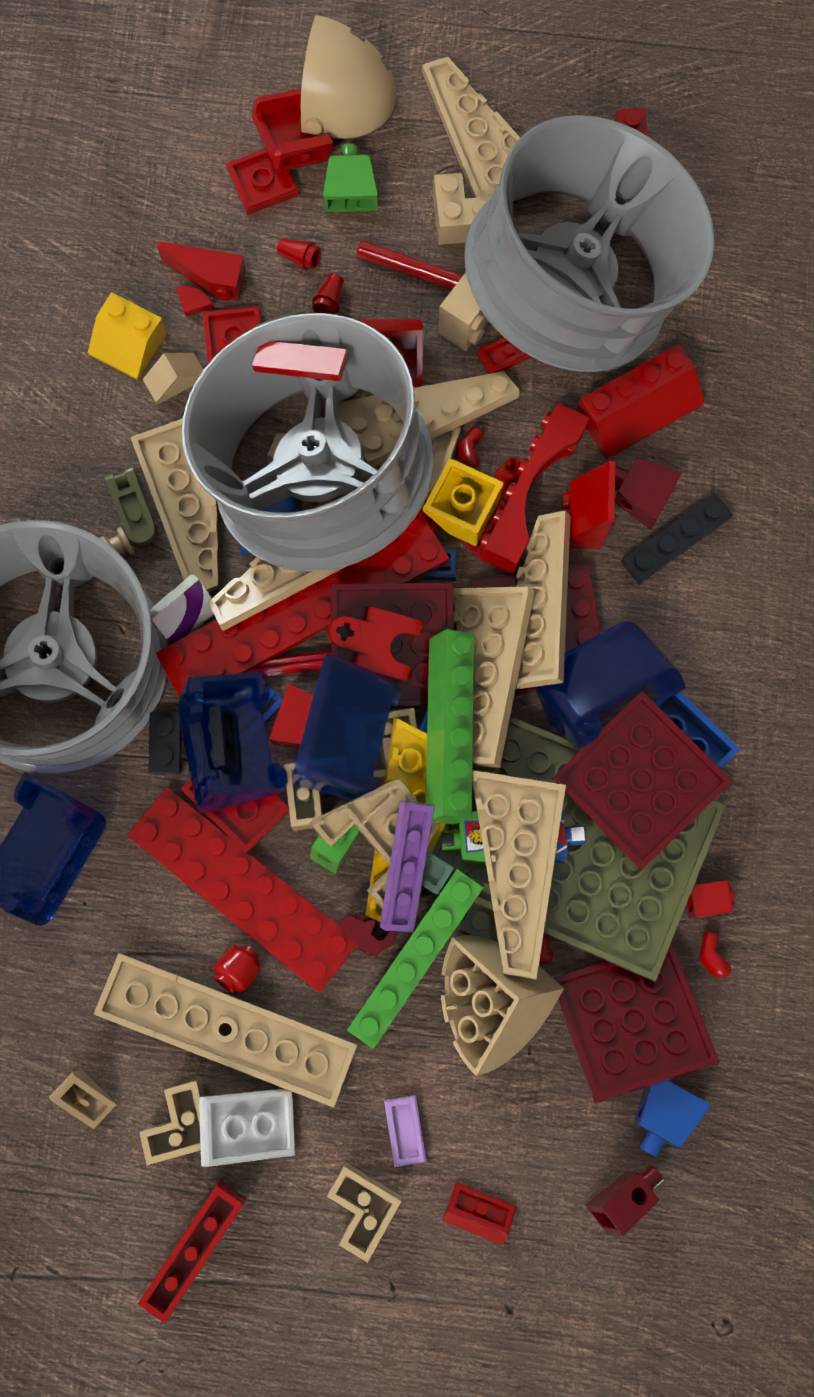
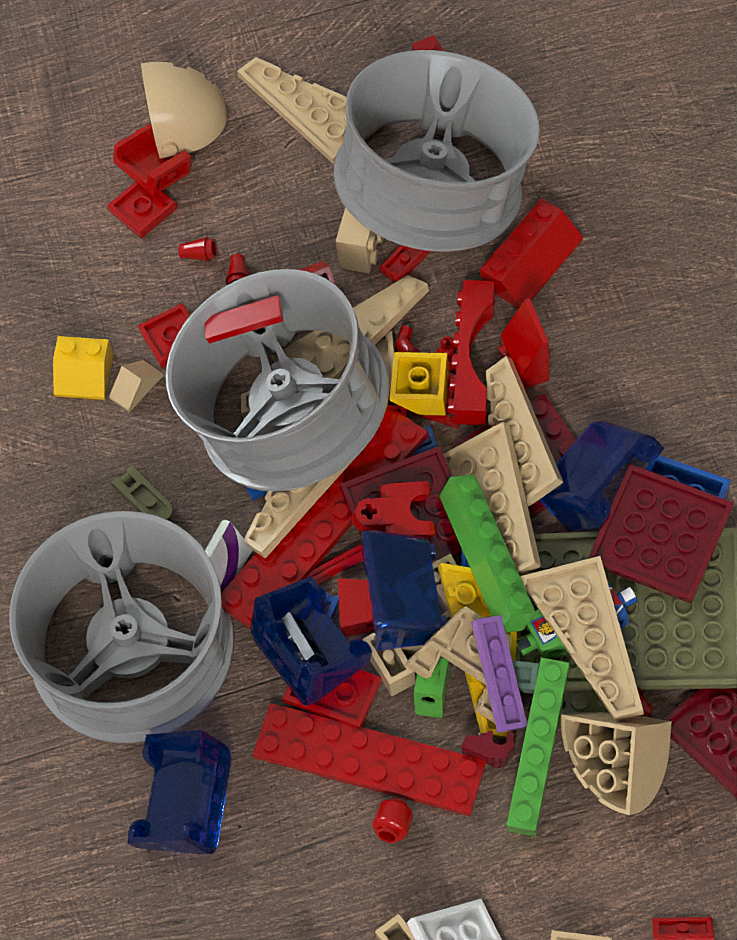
camera: 10 degrees left, 15 degrees down
tan piece [94,953,357,1108] -> none
tan wing [130,418,219,593] -> none
black plate [148,712,182,774] -> none
red slope [157,241,246,301] -> none
red tile [176,286,213,317] -> none
bright green torso [323,143,378,212] -> none
red axle [356,241,463,290] -> none
lavender tile [384,1095,426,1167] -> none
tan brick [433,173,492,245] -> none
dark red torso [615,458,682,530] -> none
black plate [621,493,733,585] -> none

